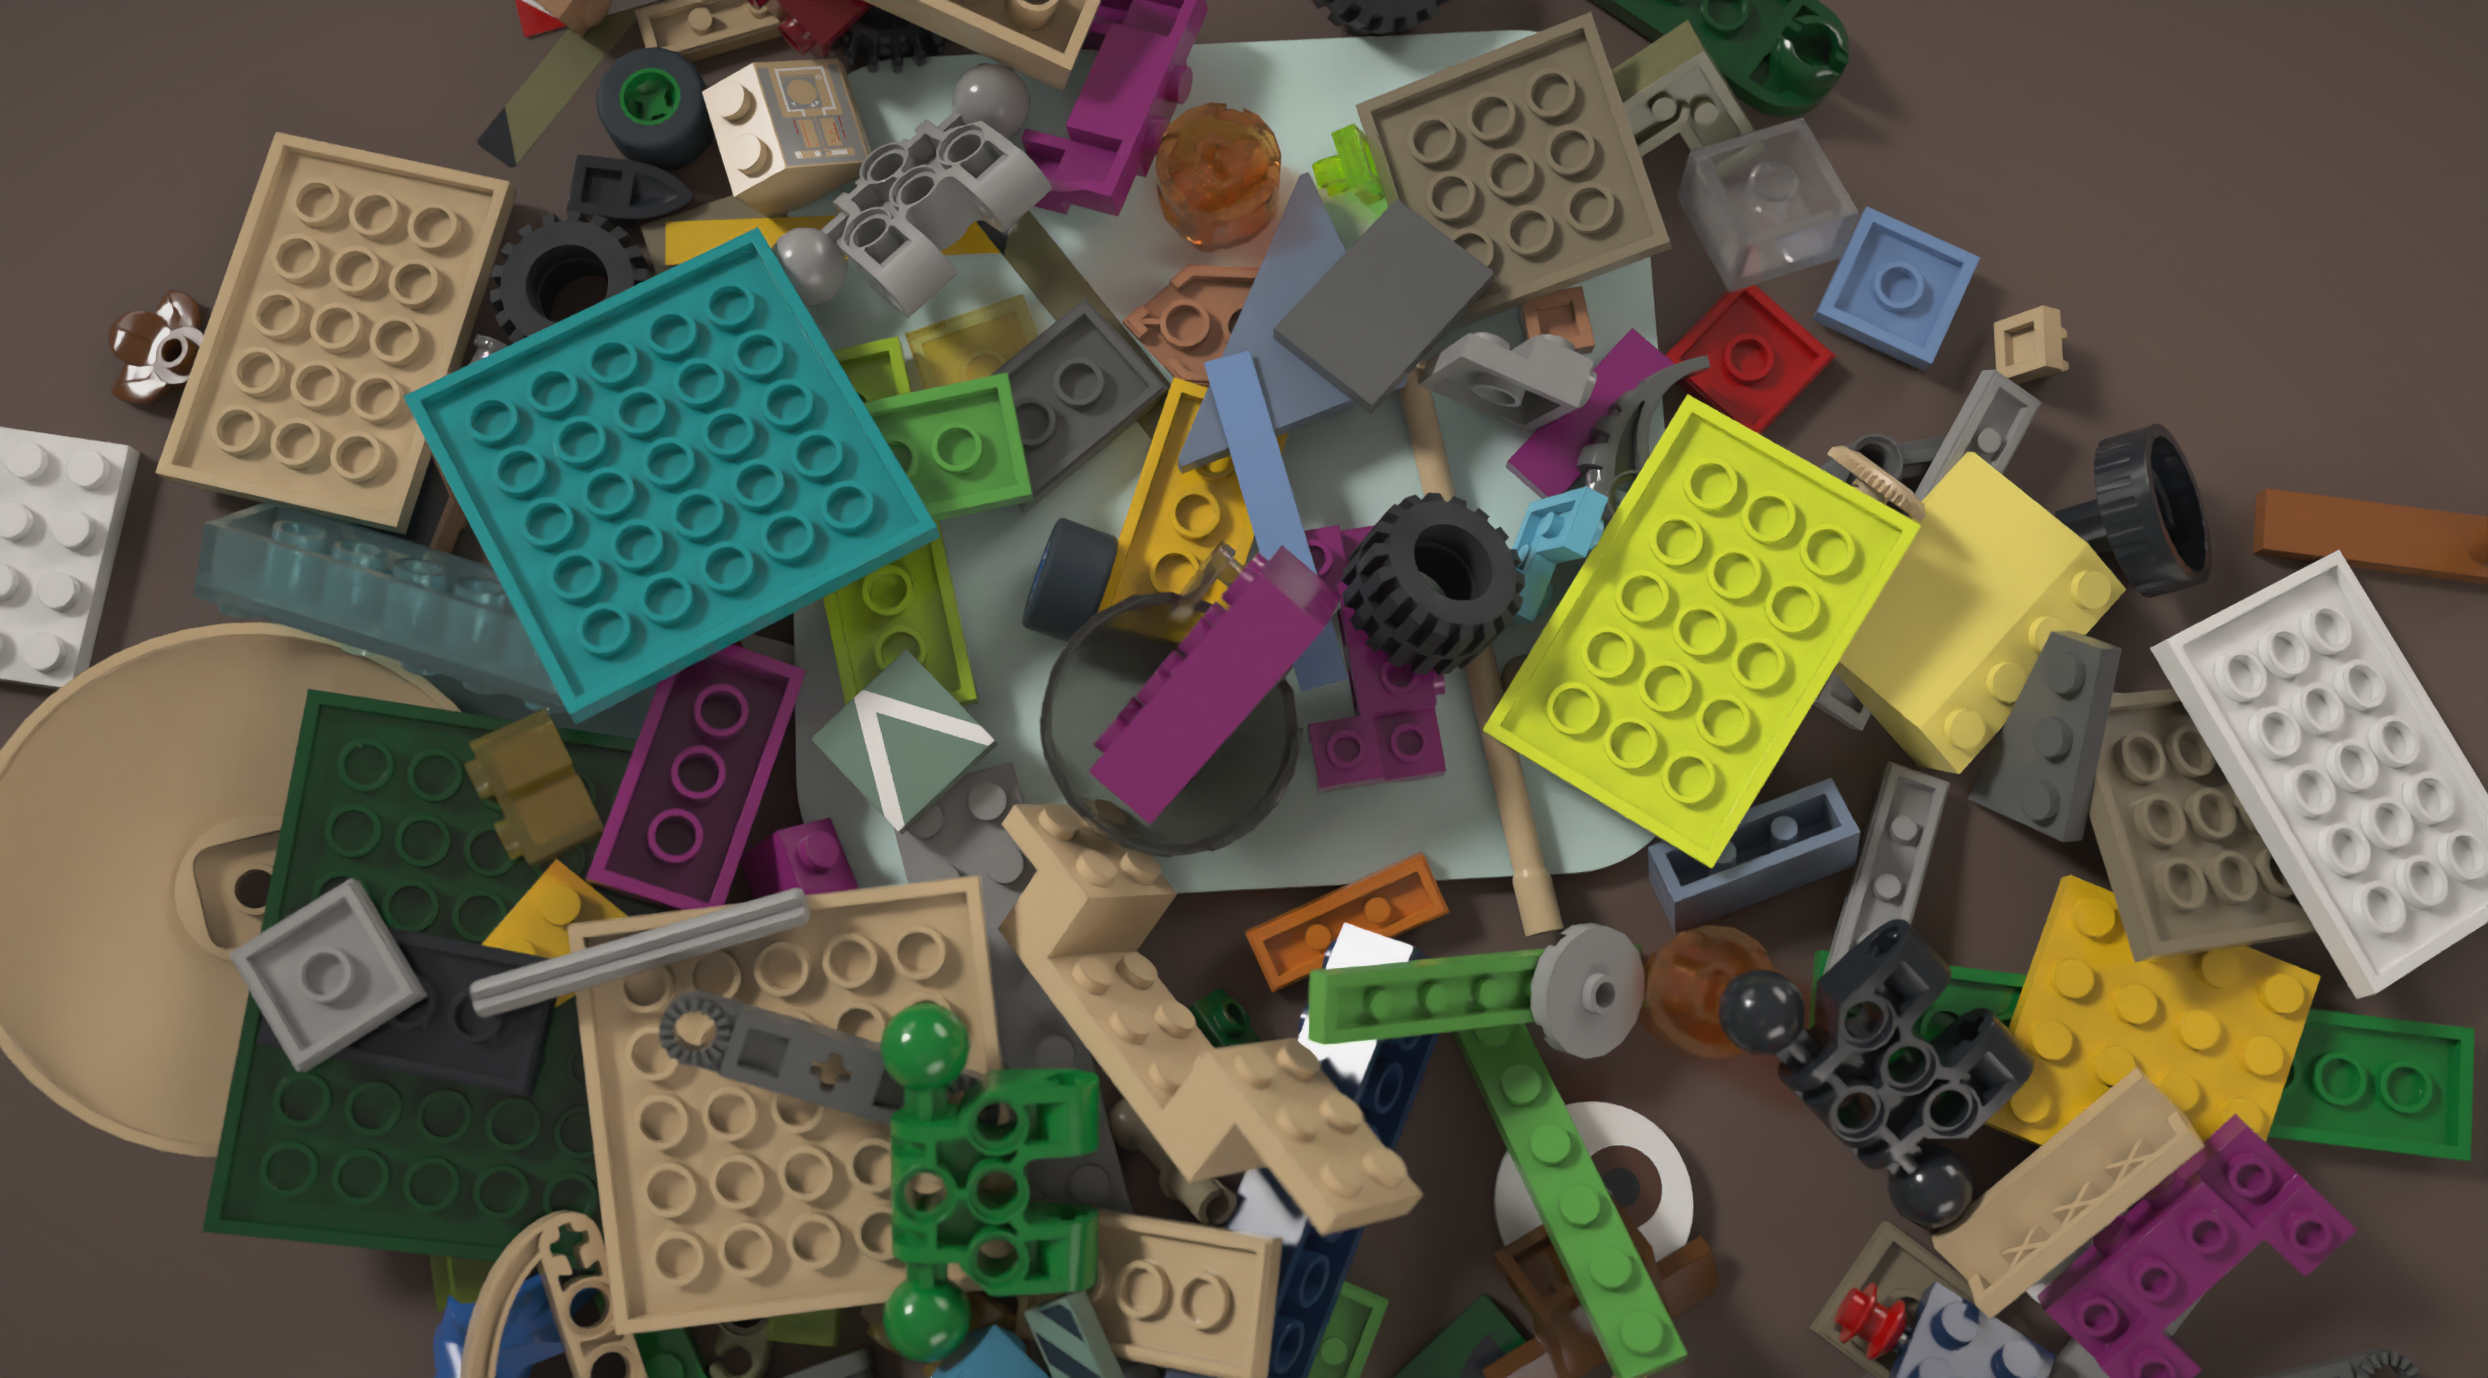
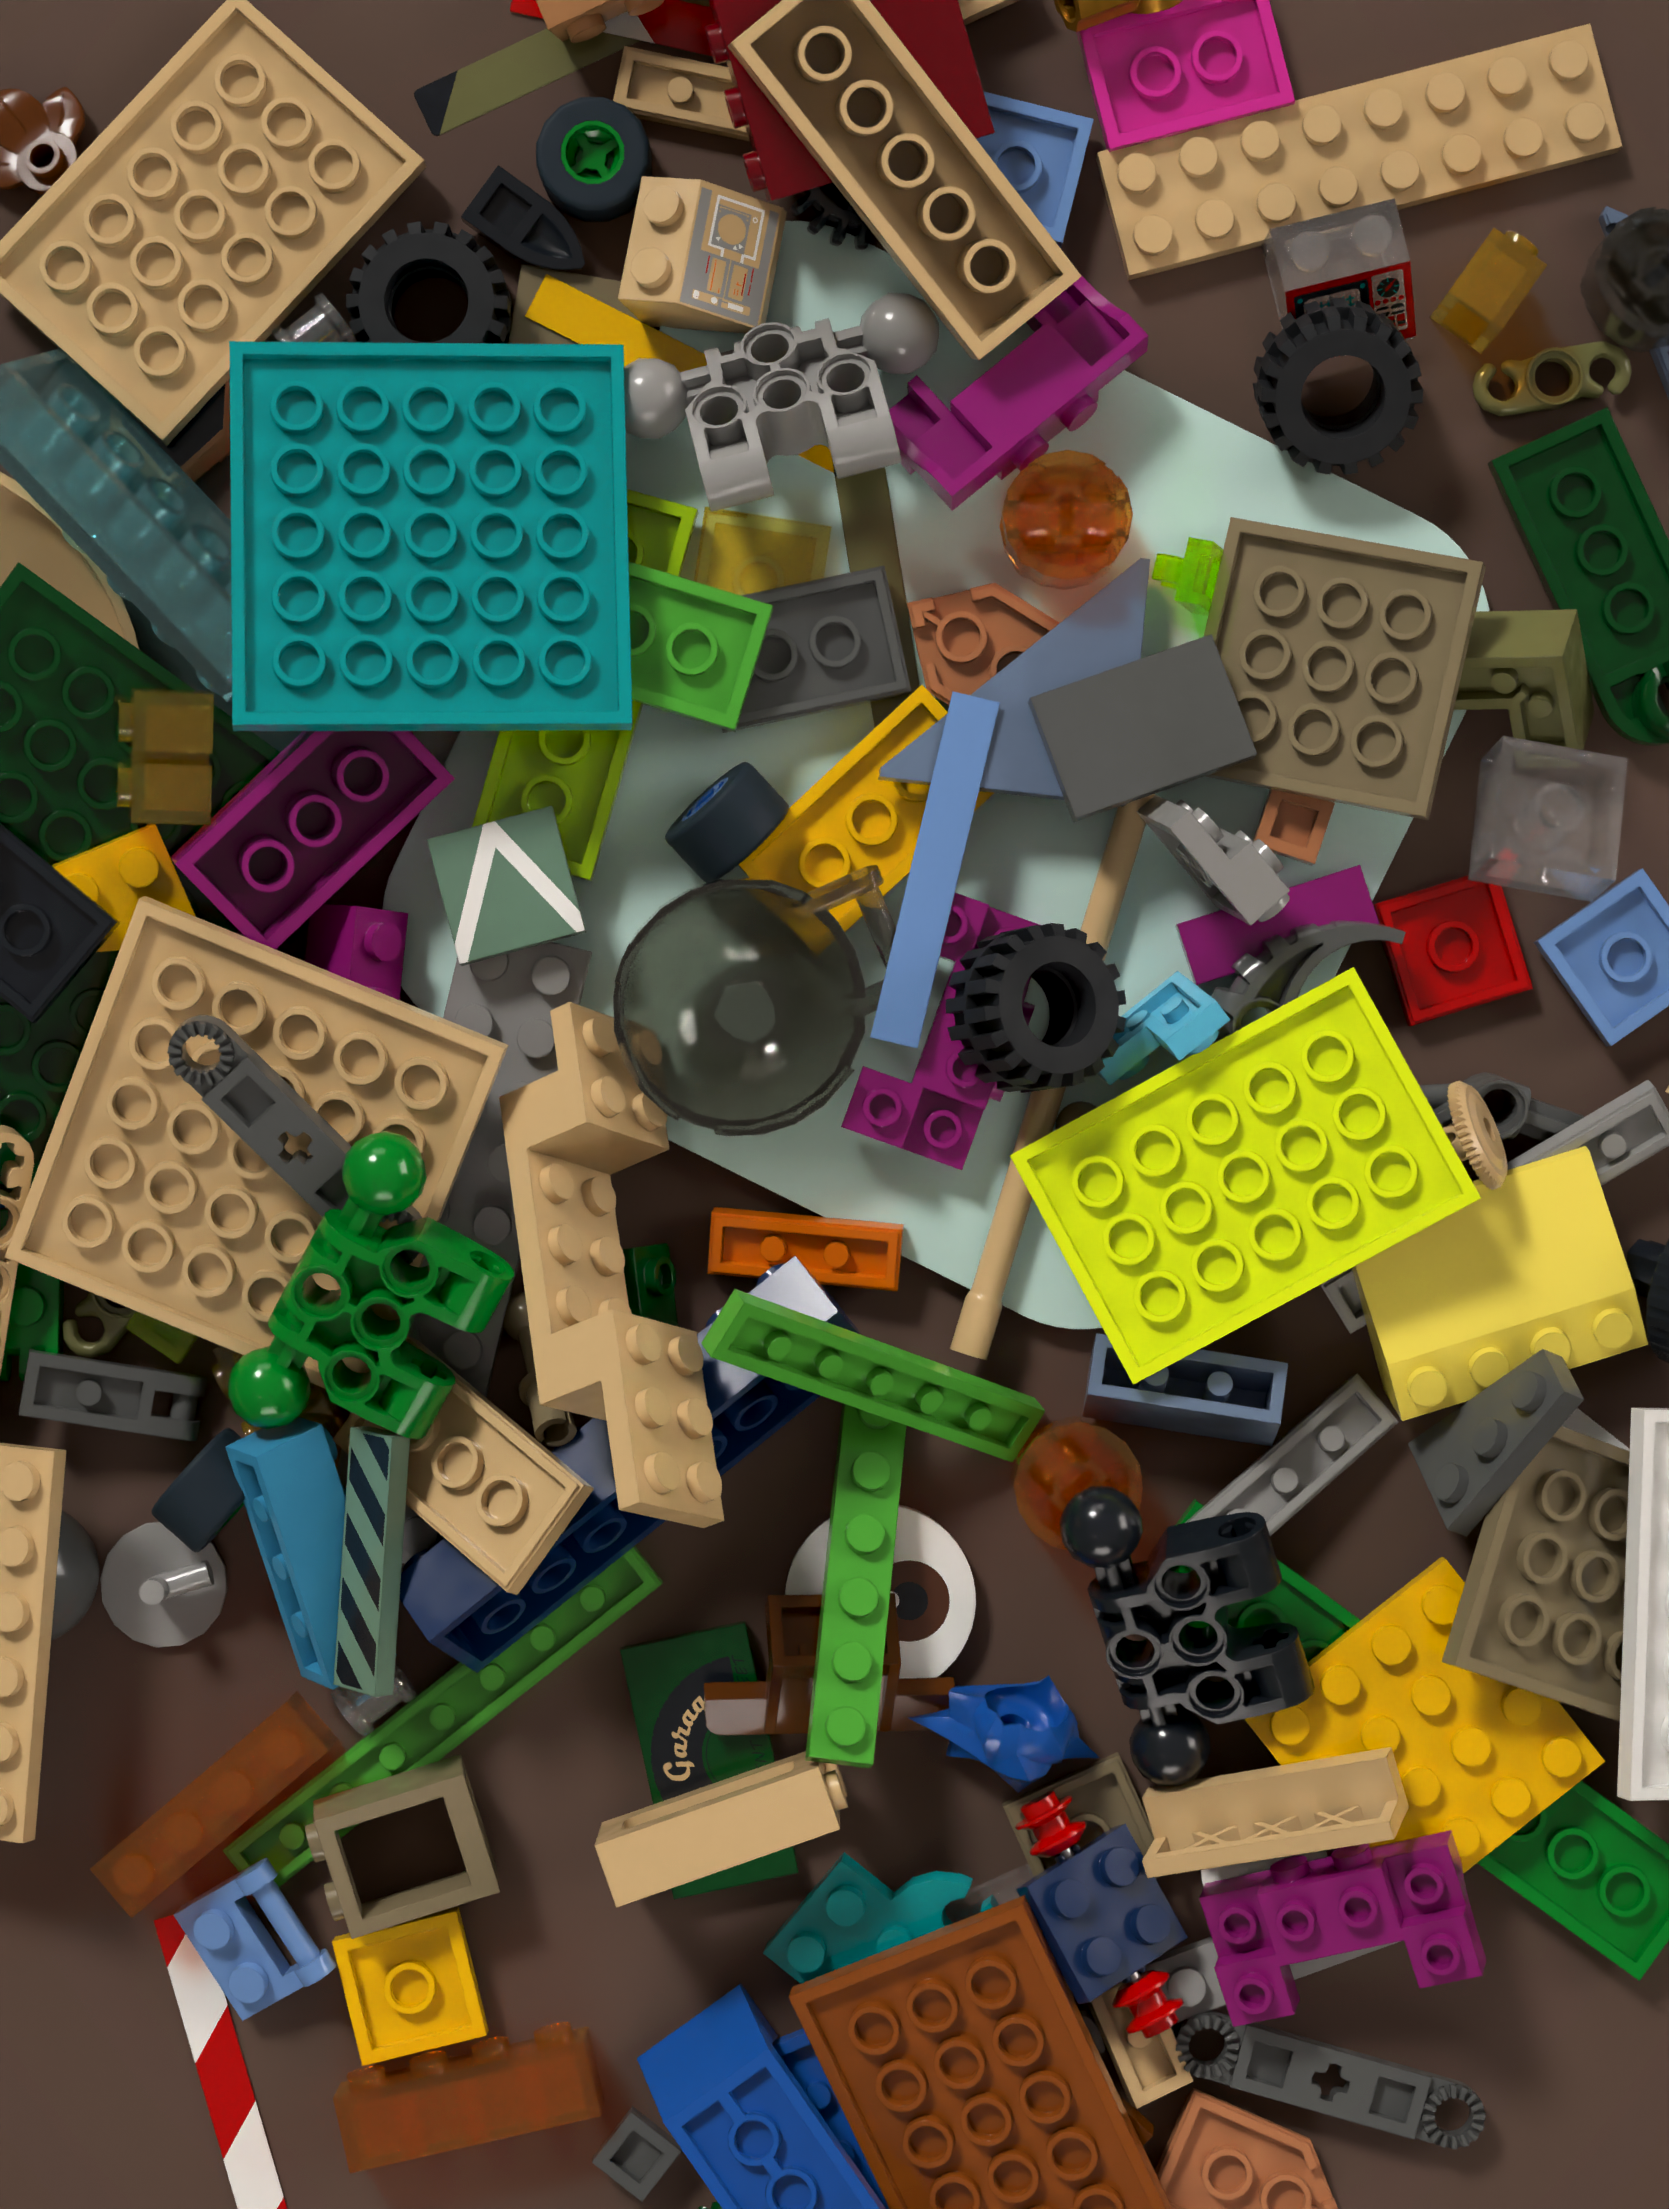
camera: 30 degrees right, 10 degrees up
light grey axle [470,888,810,1018] -> none
magenta brick [1088,545,1342,825] -> none
light grey plate [1531,923,1645,1059] -> none
none -> blue hair [908,1675,1100,1793]

